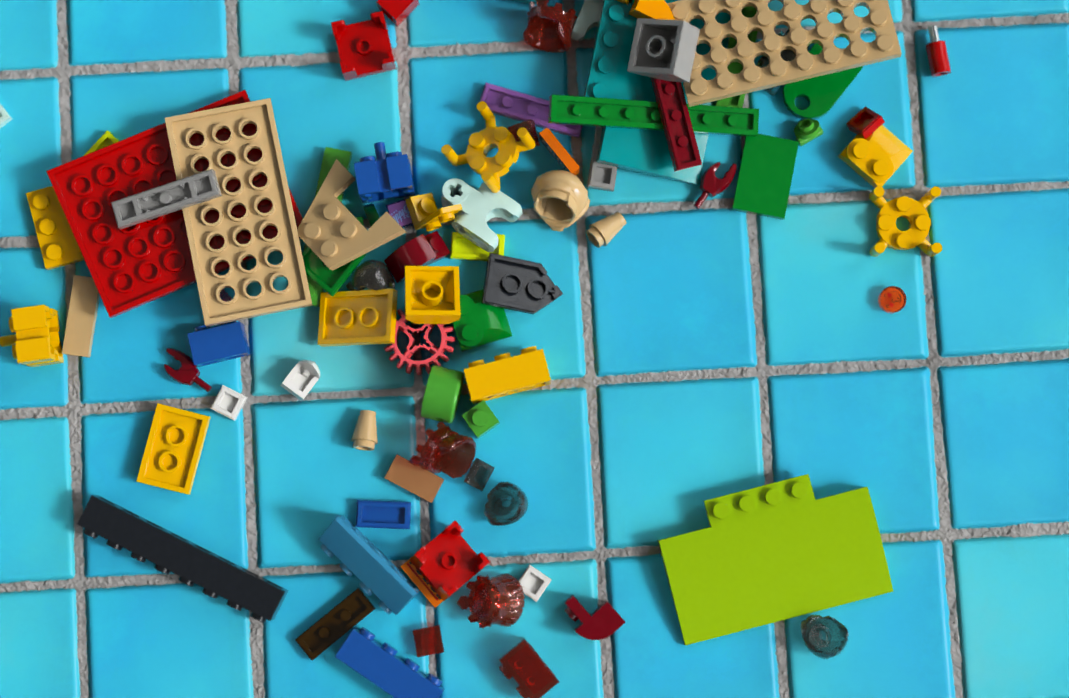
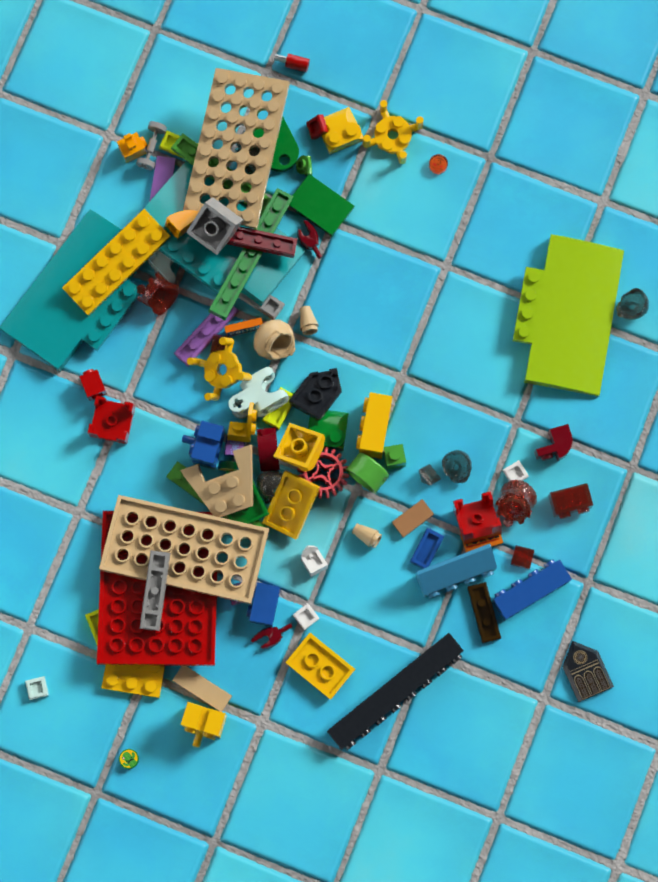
camera: 65 degrees left, 5 degrees down
clear red hair [409,422,476,478] -> none

